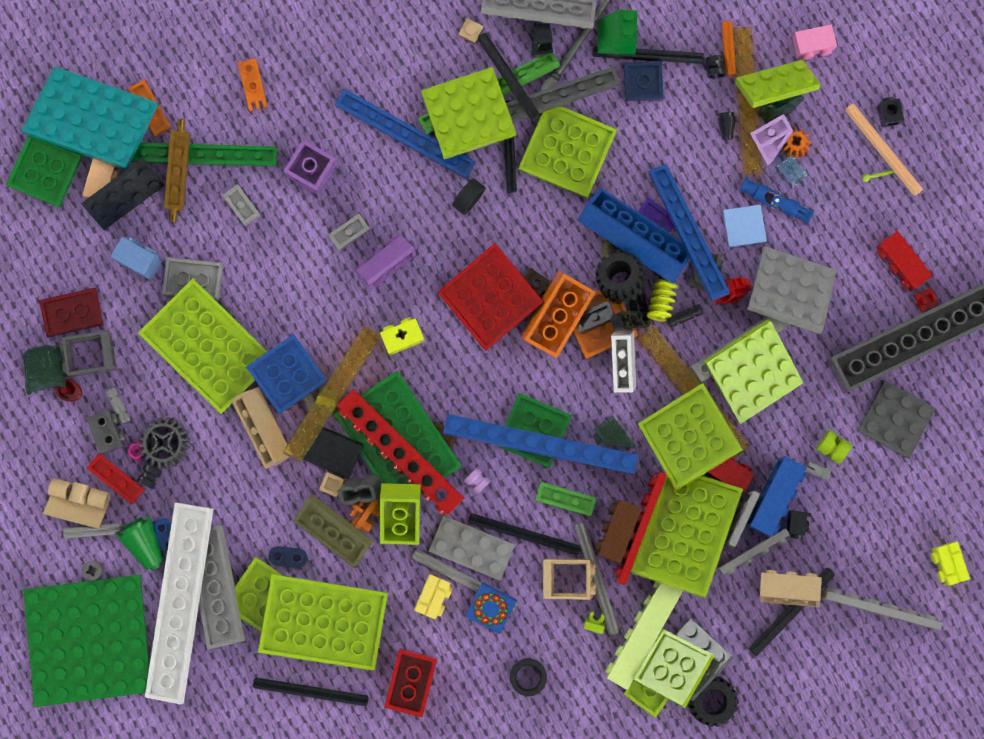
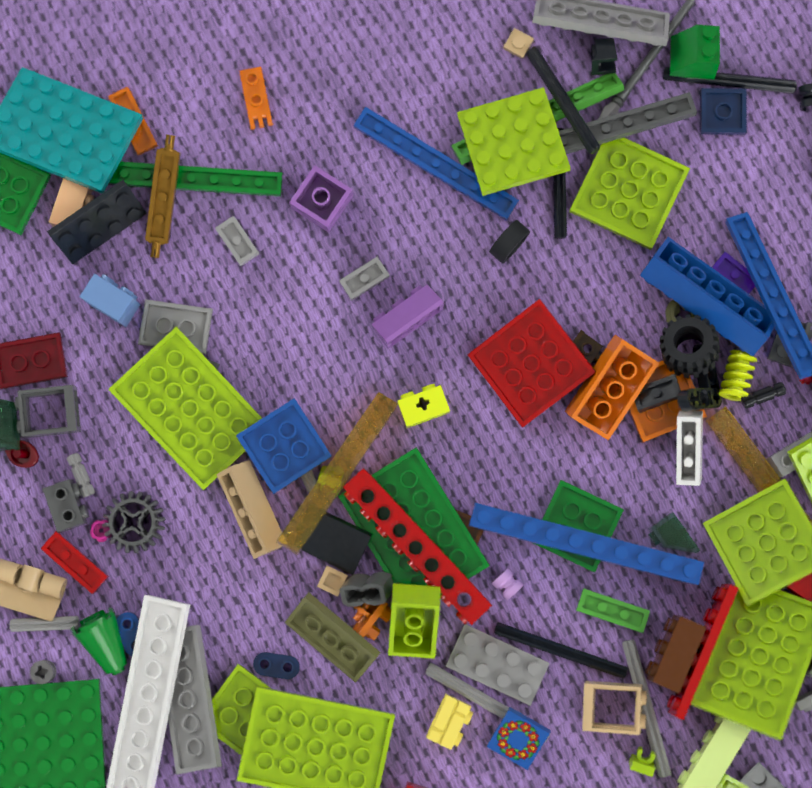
camera: 10 degrees right, 0 degrees up
black wheel [136,463,162,489] -> none

